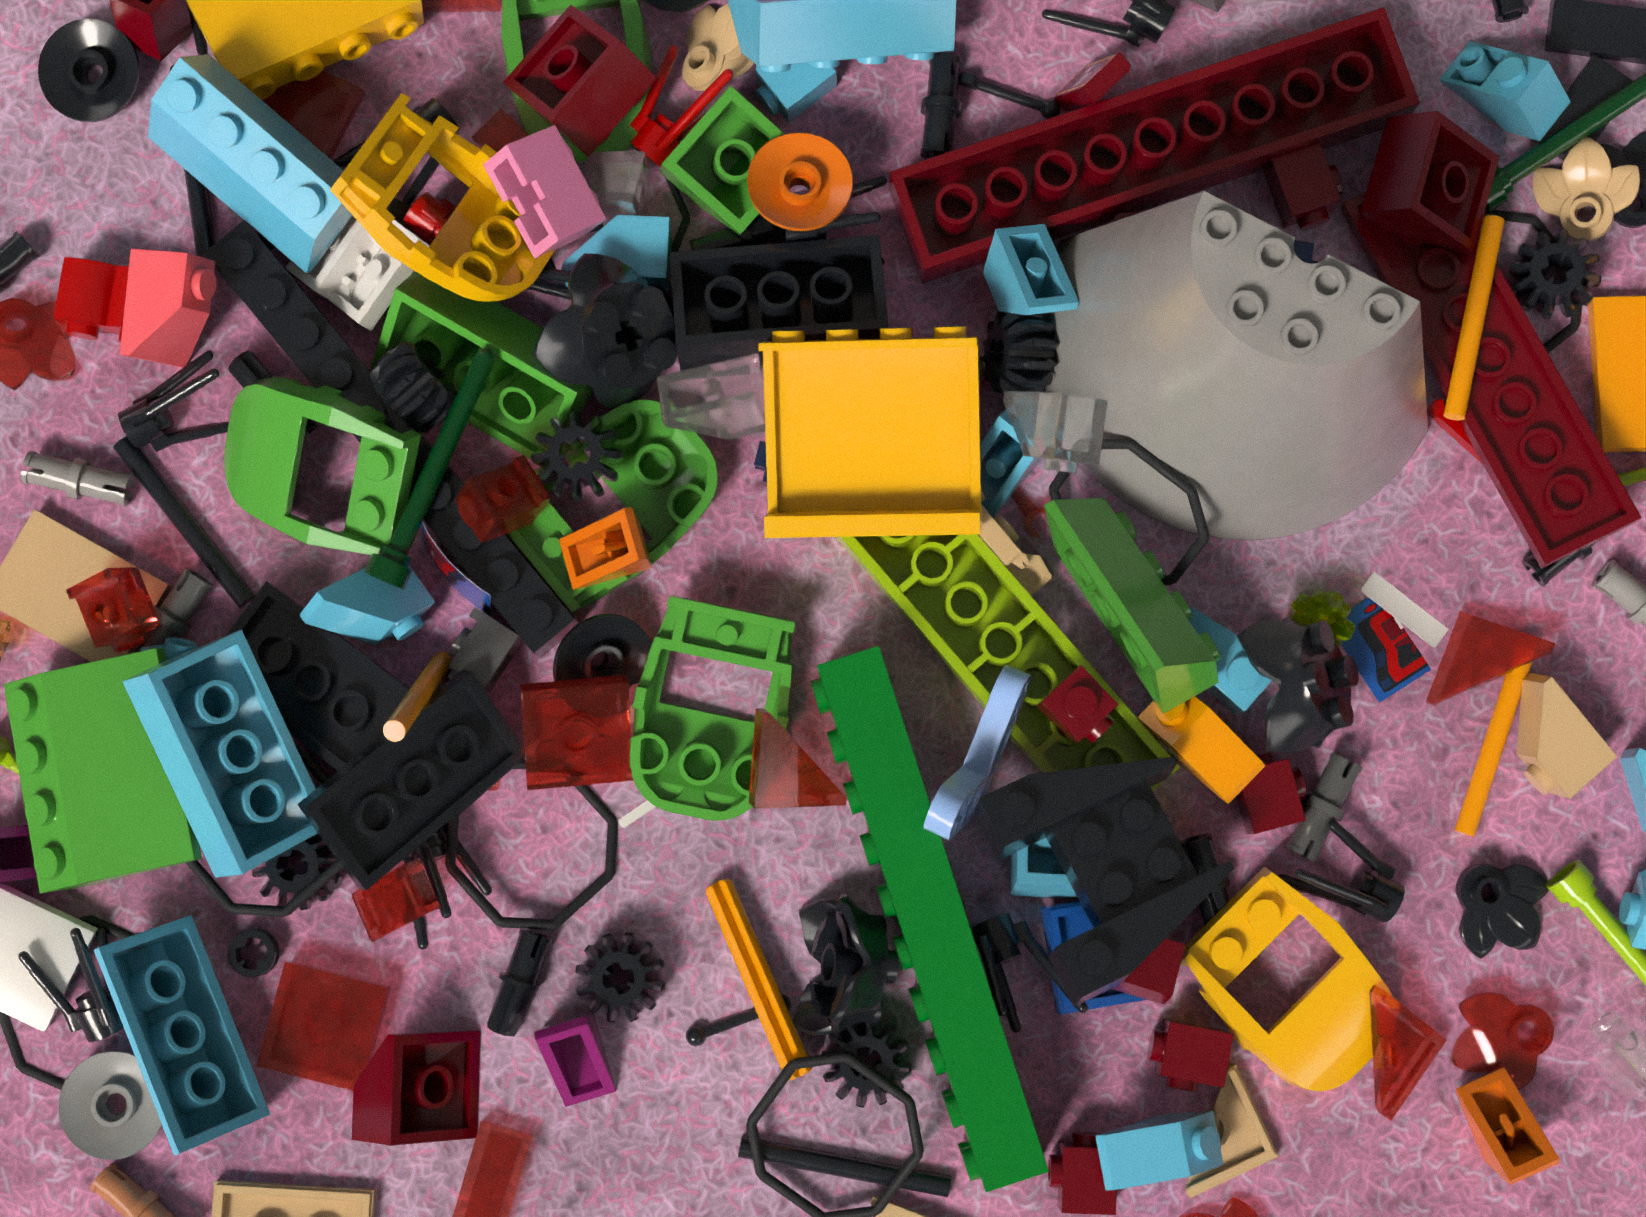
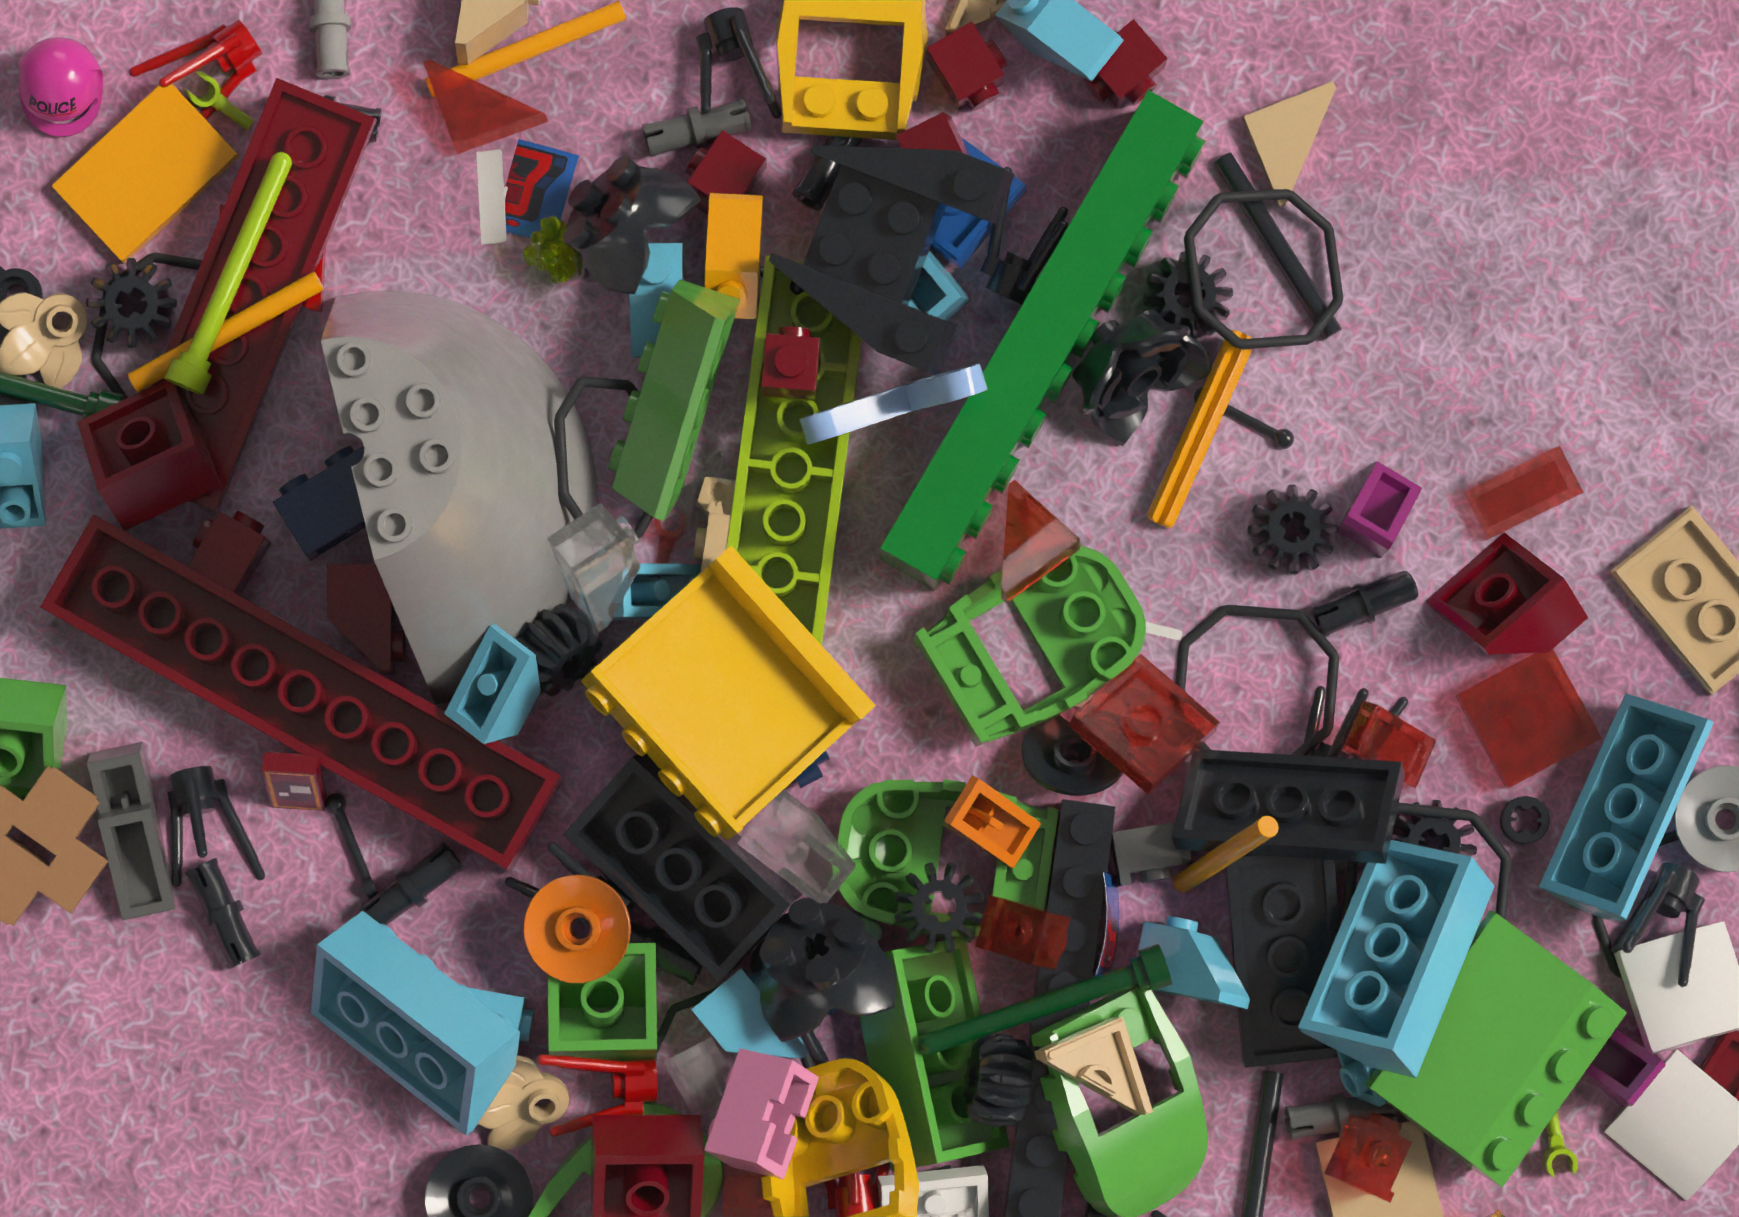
camera: 140 degrees left, 0 degrees up
none -> lime piece [164,152,292,395]
none -> tan tile [1034,1017,1153,1115]

